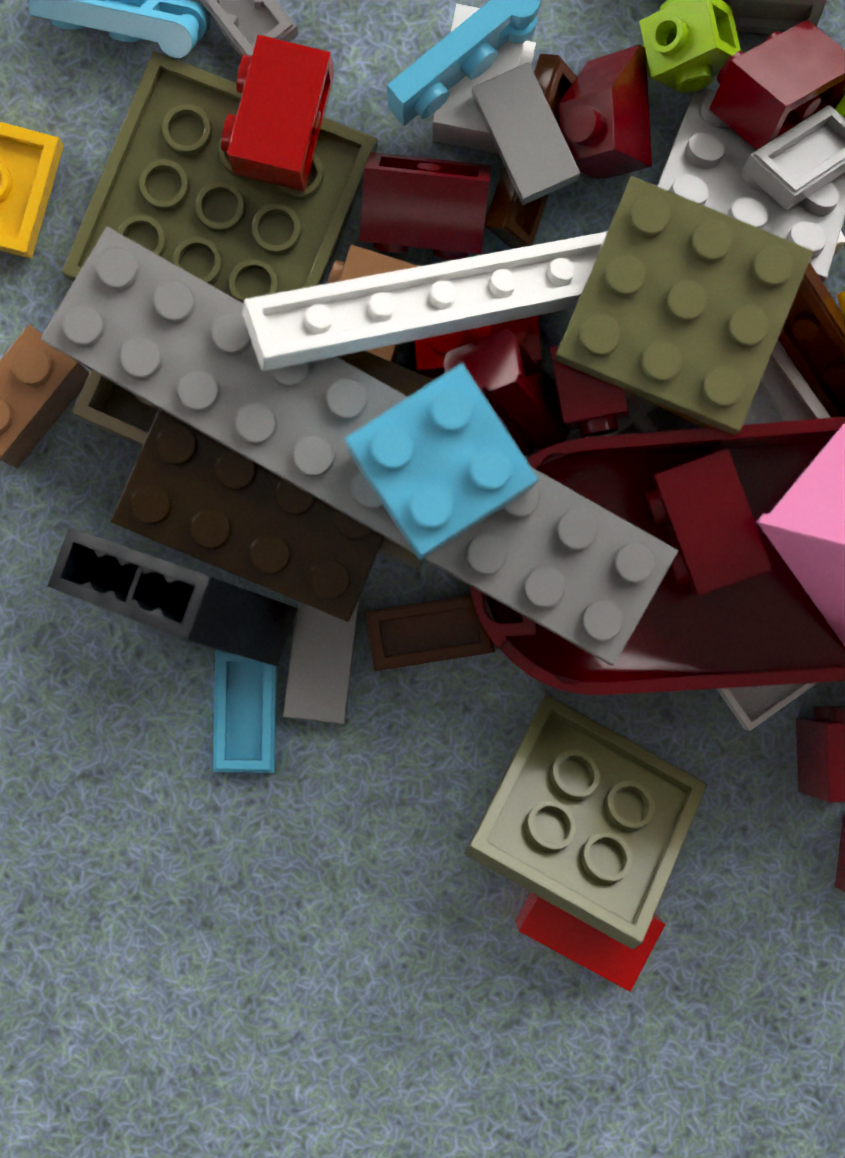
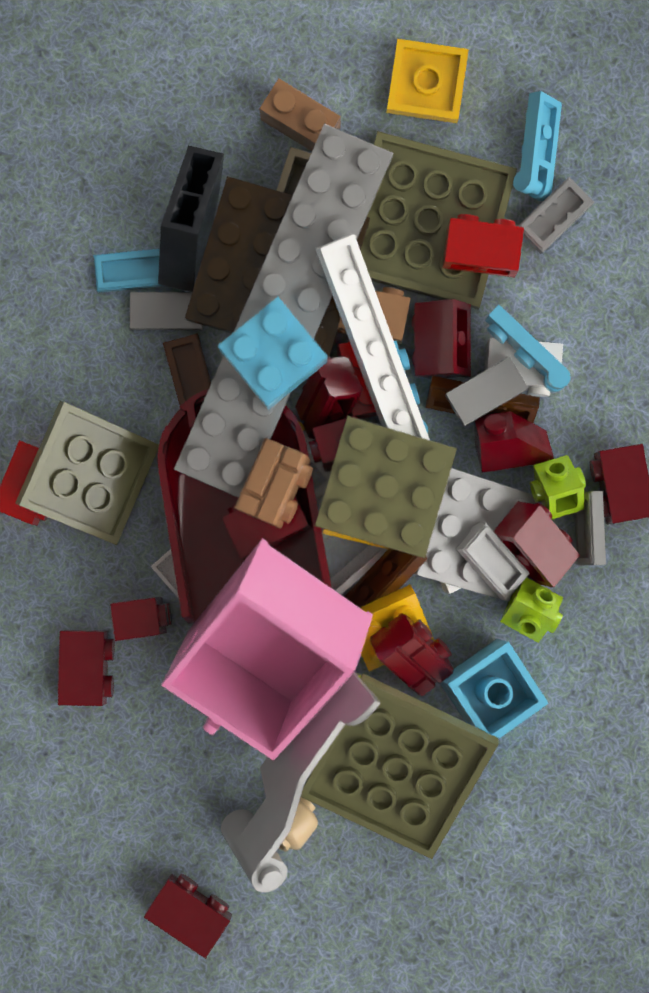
camera: 85 degrees right, 0 degrees up
none -> medium nougat brick [234,438,313,529]

